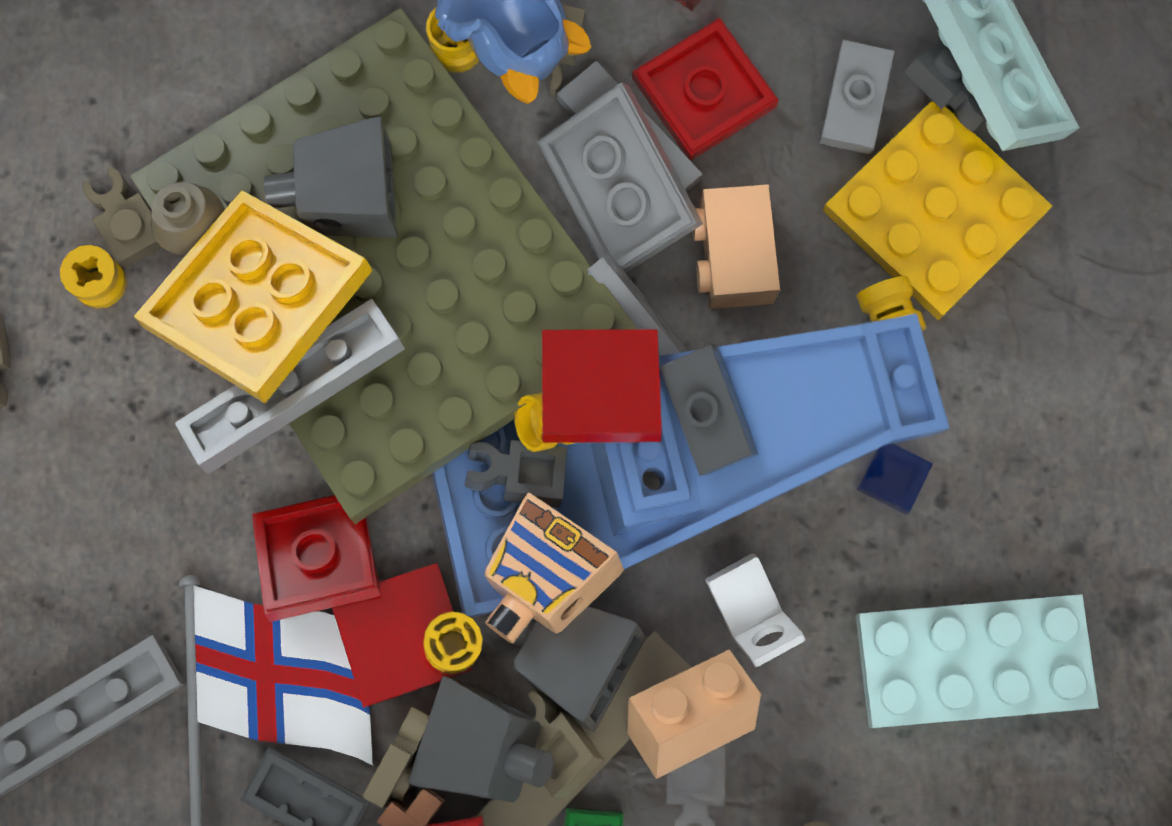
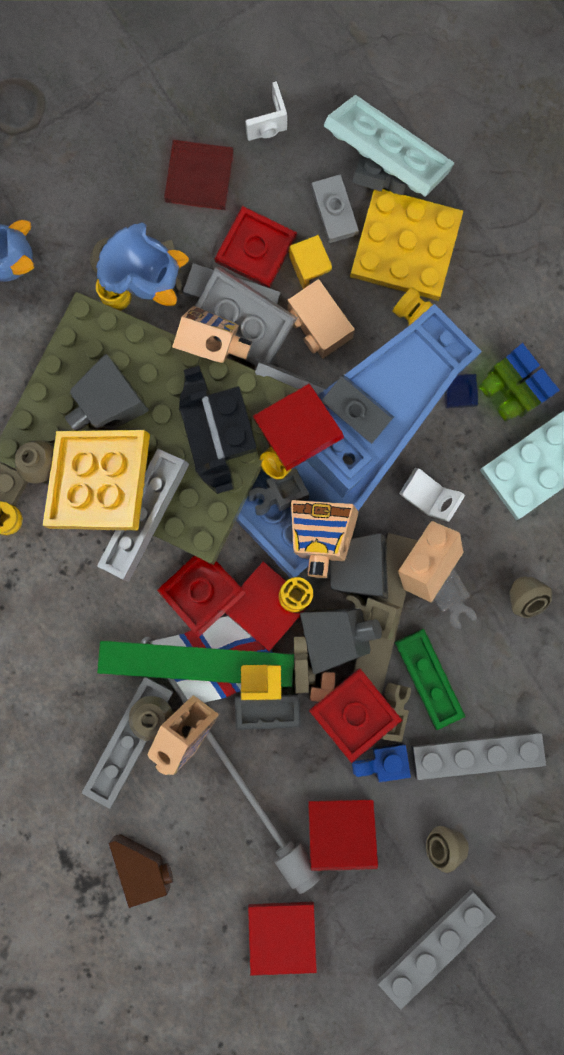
camera: 30 degrees left, 5 degrees up
none -> green tile [97,641,294,687]
none -> dark tan cone [129,696,173,741]
none -> light nougat torso [147,695,219,775]
none -> light nougat torso [172,306,252,363]
none -> black plate [179,365,258,494]
none -> yellow panel [241,665,281,700]
none -> yellow panel [289,235,332,289]
none -> clear neon green hips [479,343,560,422]

